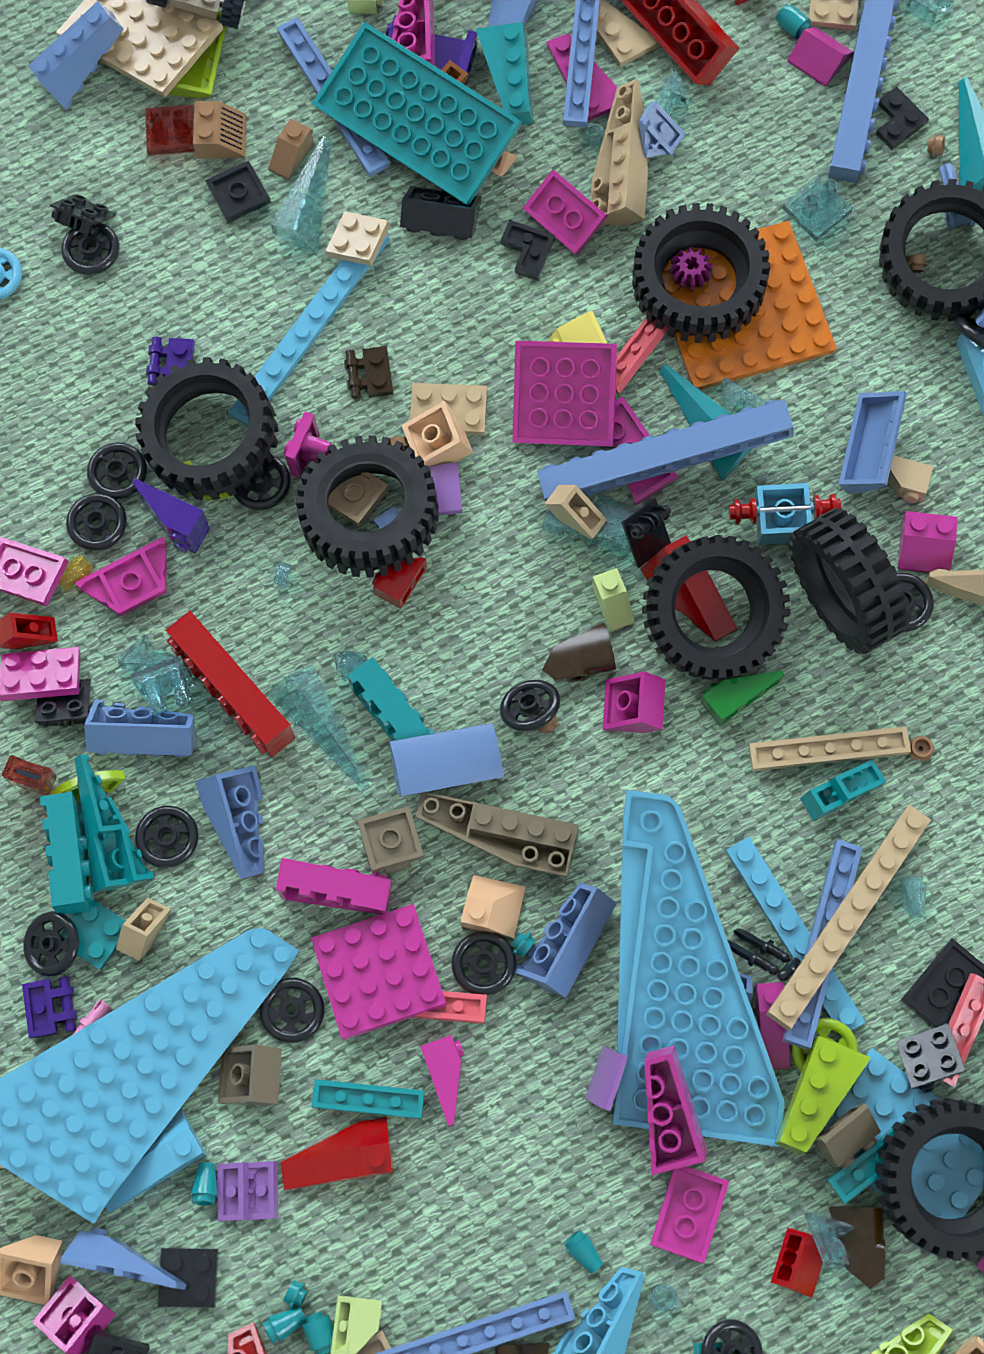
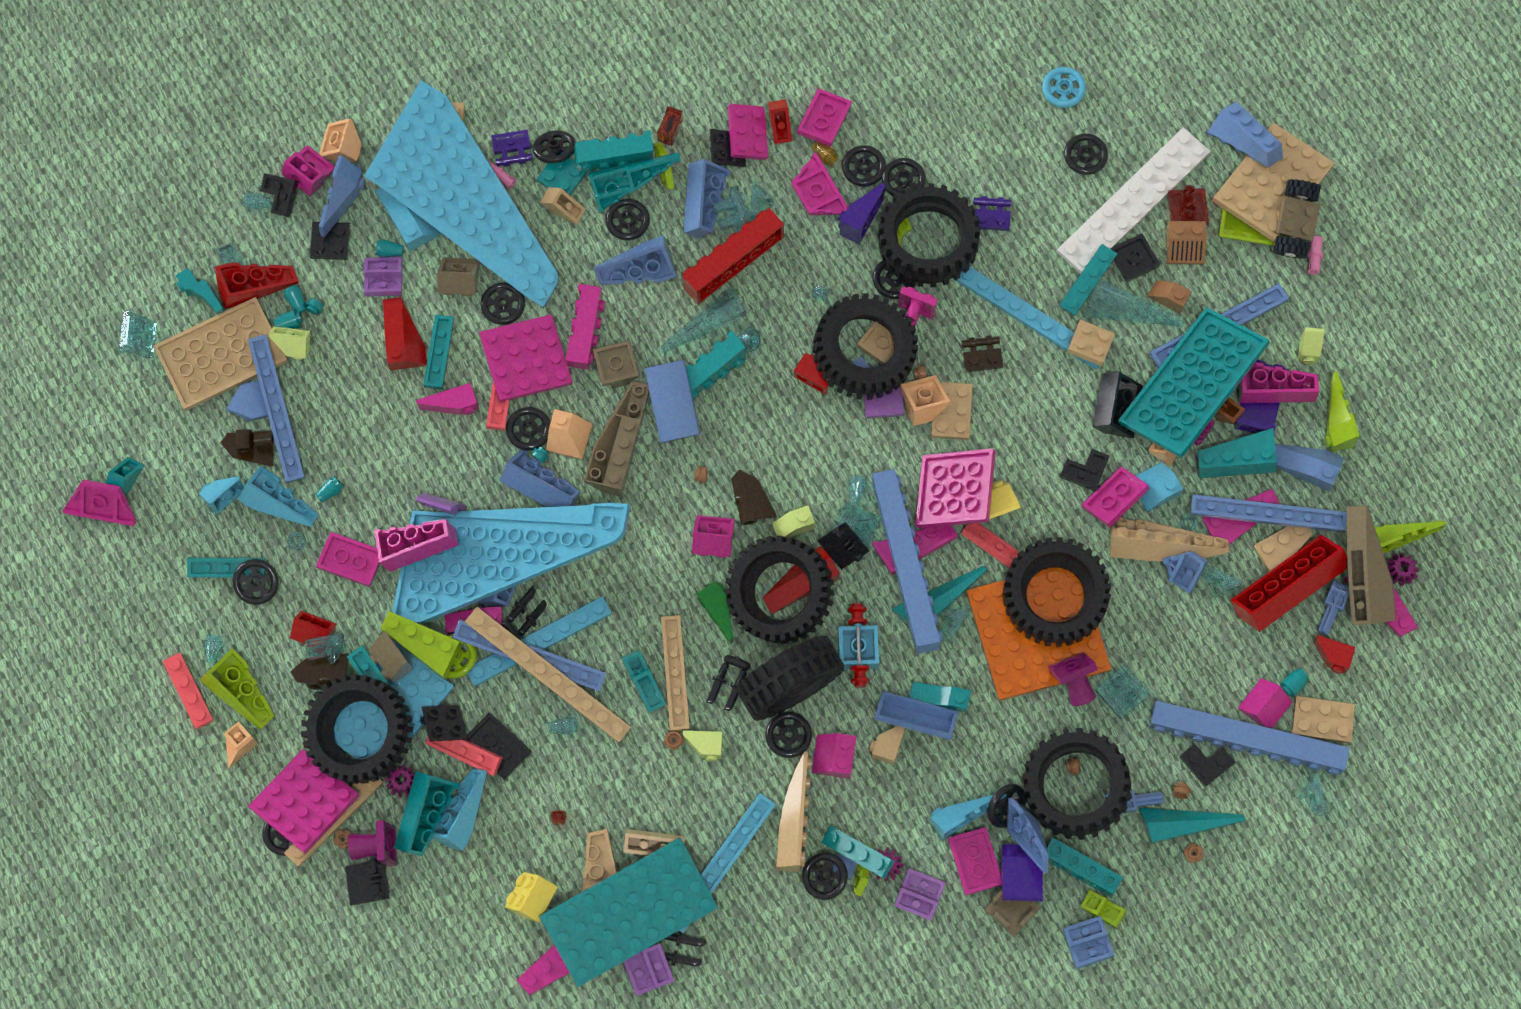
camera: 90 degrees right, 0 degrees up
black hinge [50,194,116,237] -> none
black plate [500,679,560,731] -> none
tan slope [544,485,607,539] -> none
magenta gear [670,247,713,291] -> none
none -> yellowish green slope [683,731,722,762]
none -> black piece [706,655,751,711]
none -> teal slope [909,681,971,713]
none -> magenta plant [1048,652,1098,706]
none -> white plate [1056,127,1210,274]
none -> teal plate [1059,244,1118,316]
none -> medium azure slope [1136,462,1183,512]

